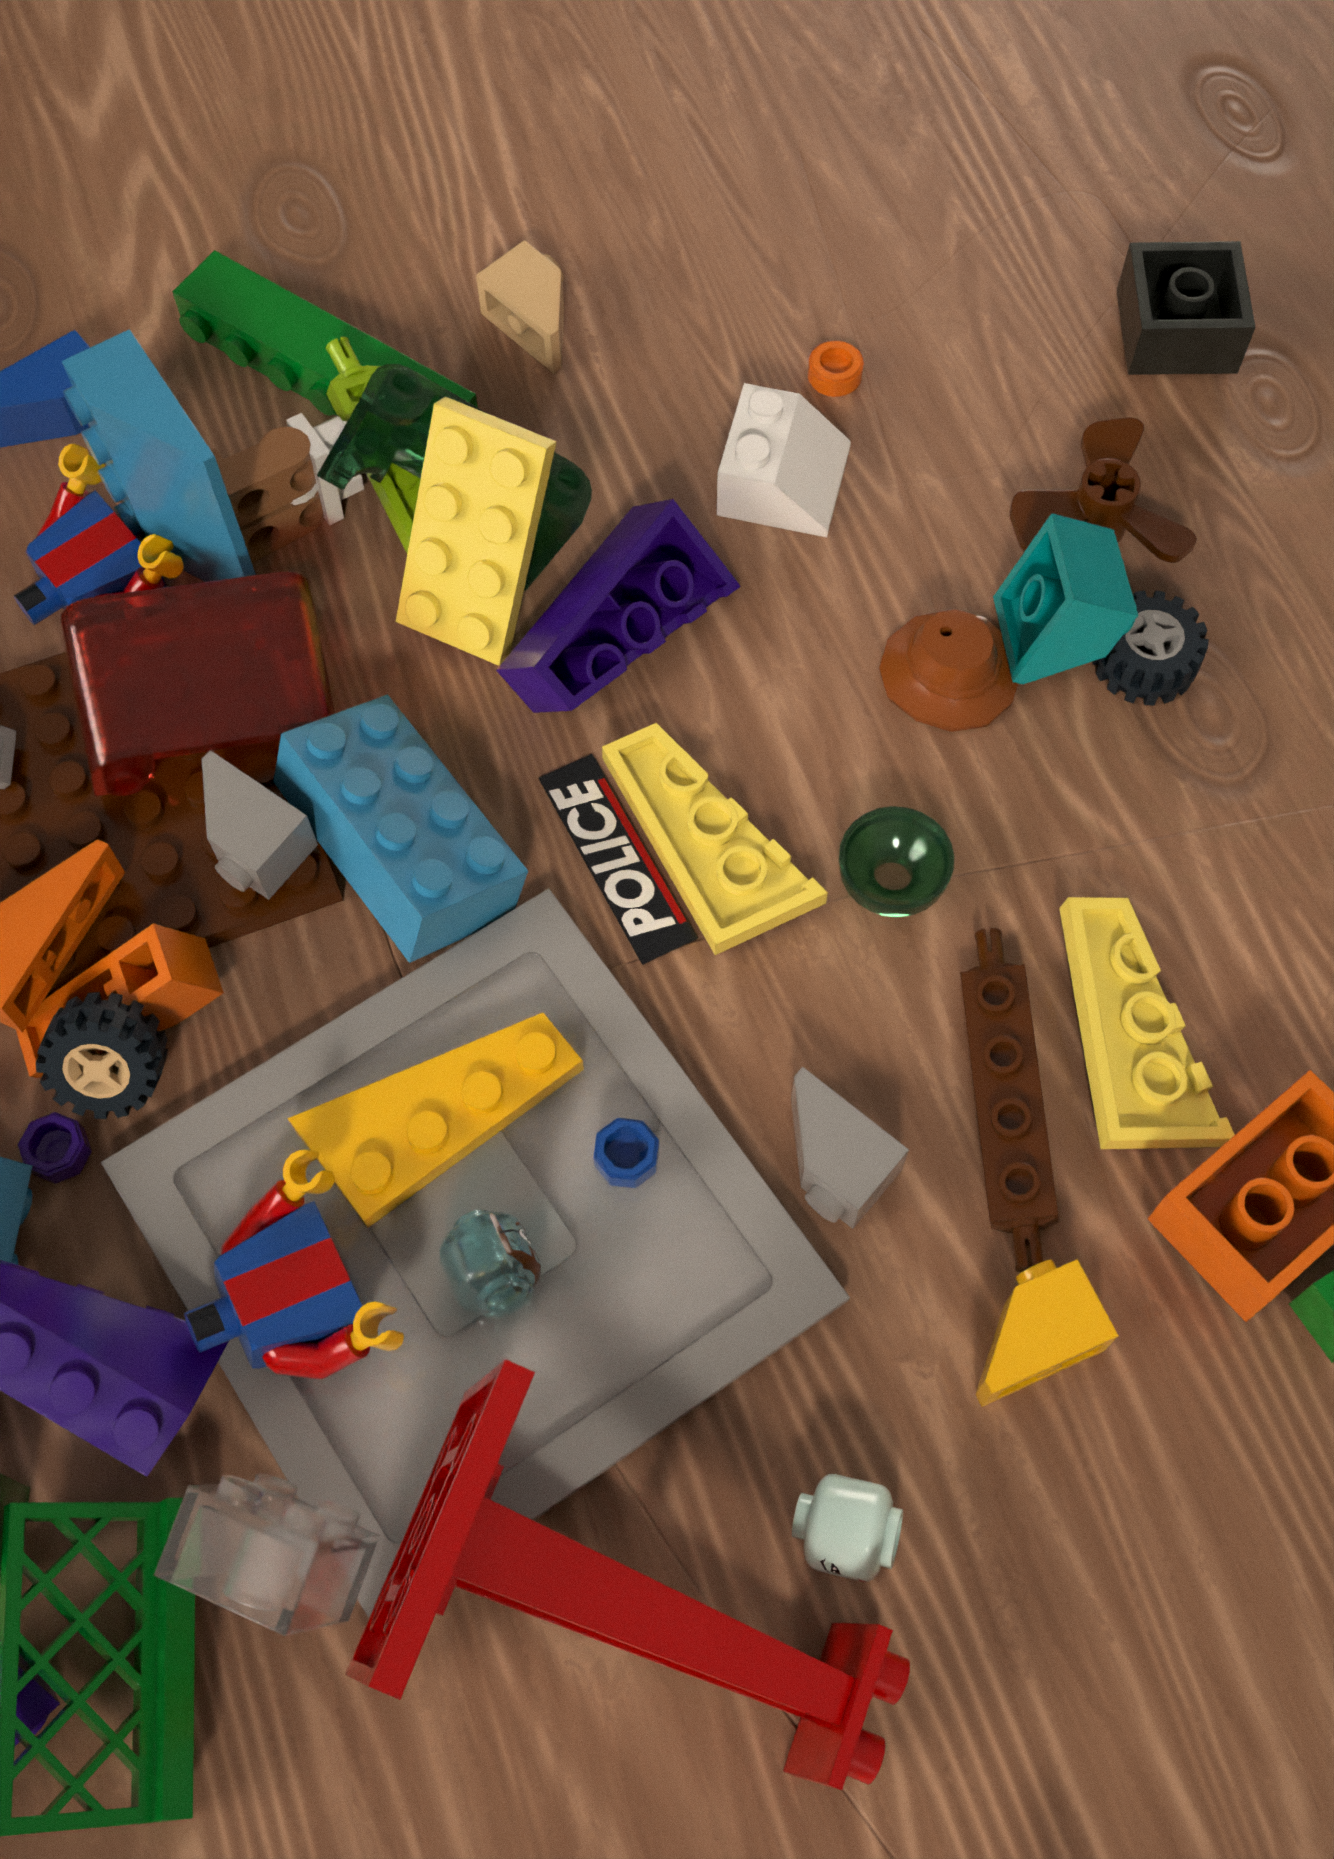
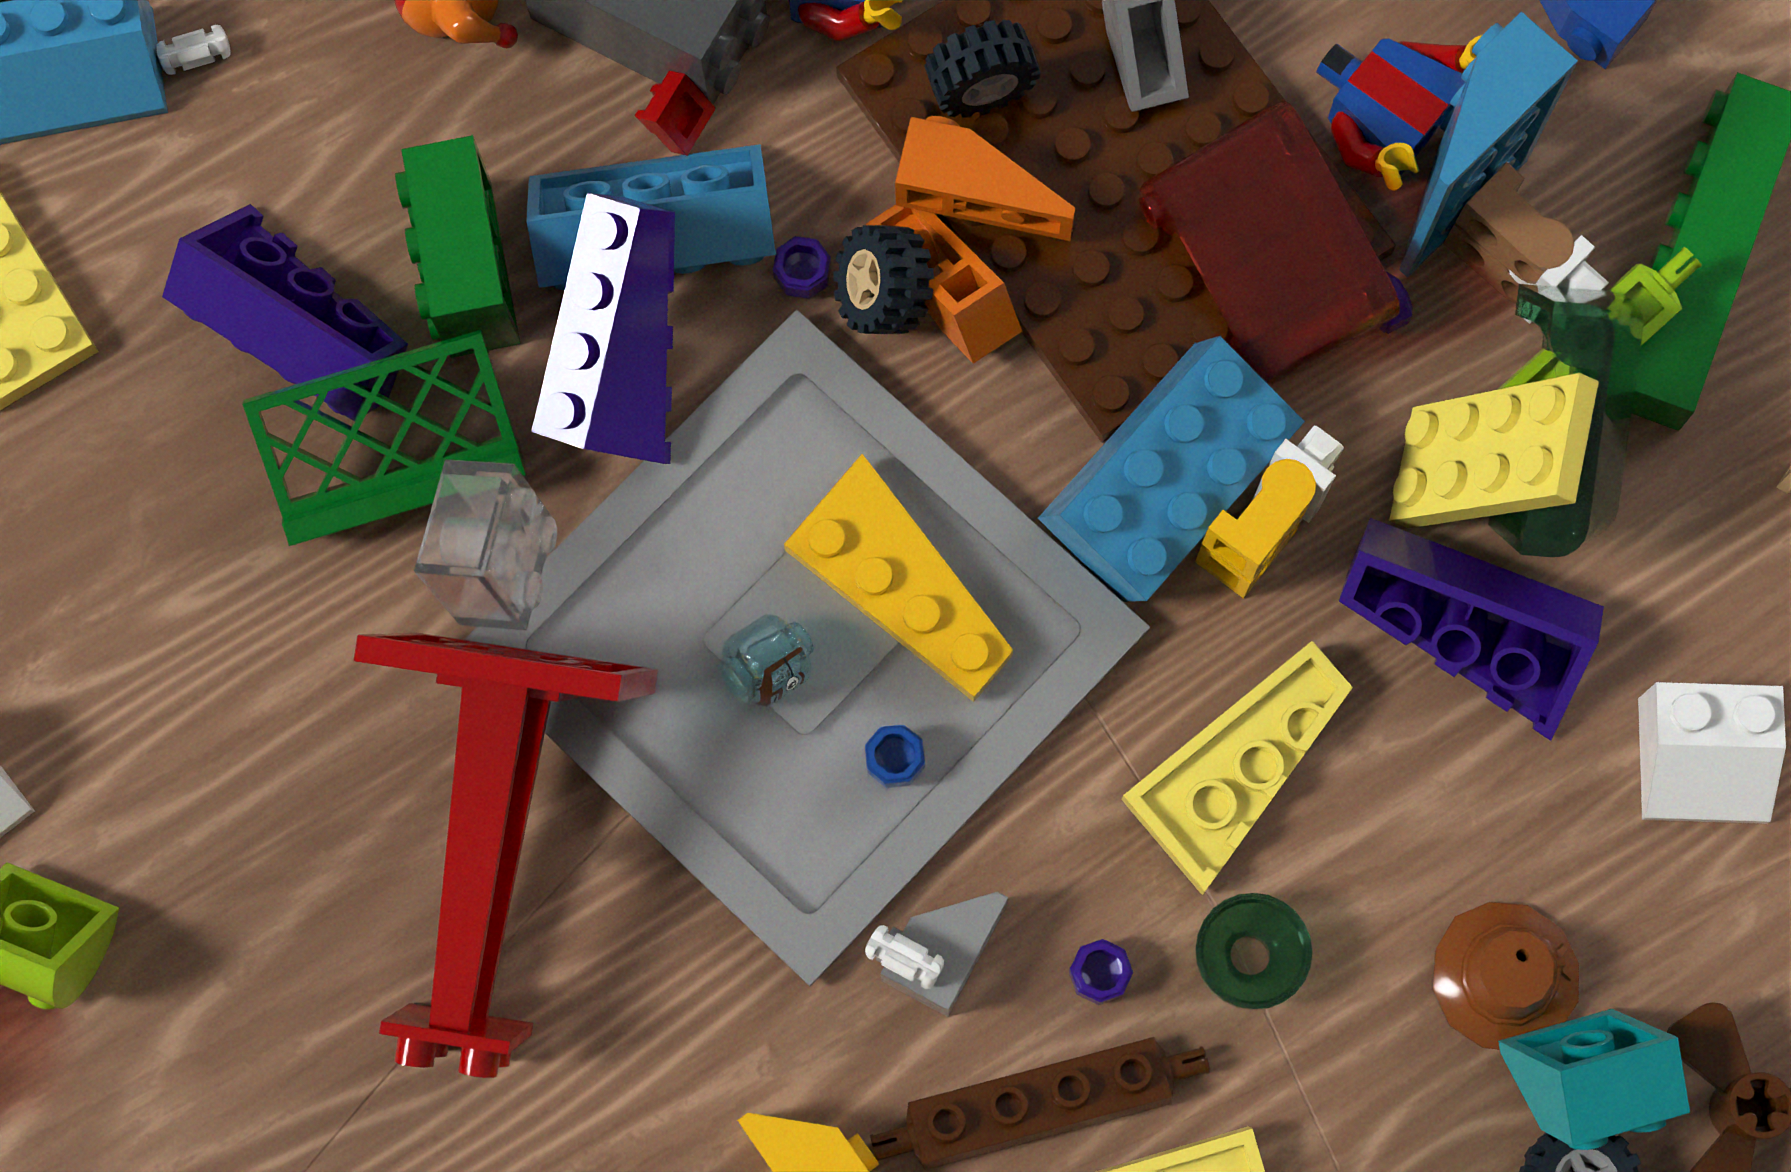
camera: 80 degrees right, 10 degrees up
torso [184,1150,404,1380] -> none
light grey slope [202,750,318,900] -> none
sticker [538,754,698,965] -> none
light aqua head [792,1474,903,1582] -> none
none -> white piece [865,925,944,989]
none -> dark purple tile [1069,939,1133,1005]
none -> yellow hips [1195,425,1344,599]

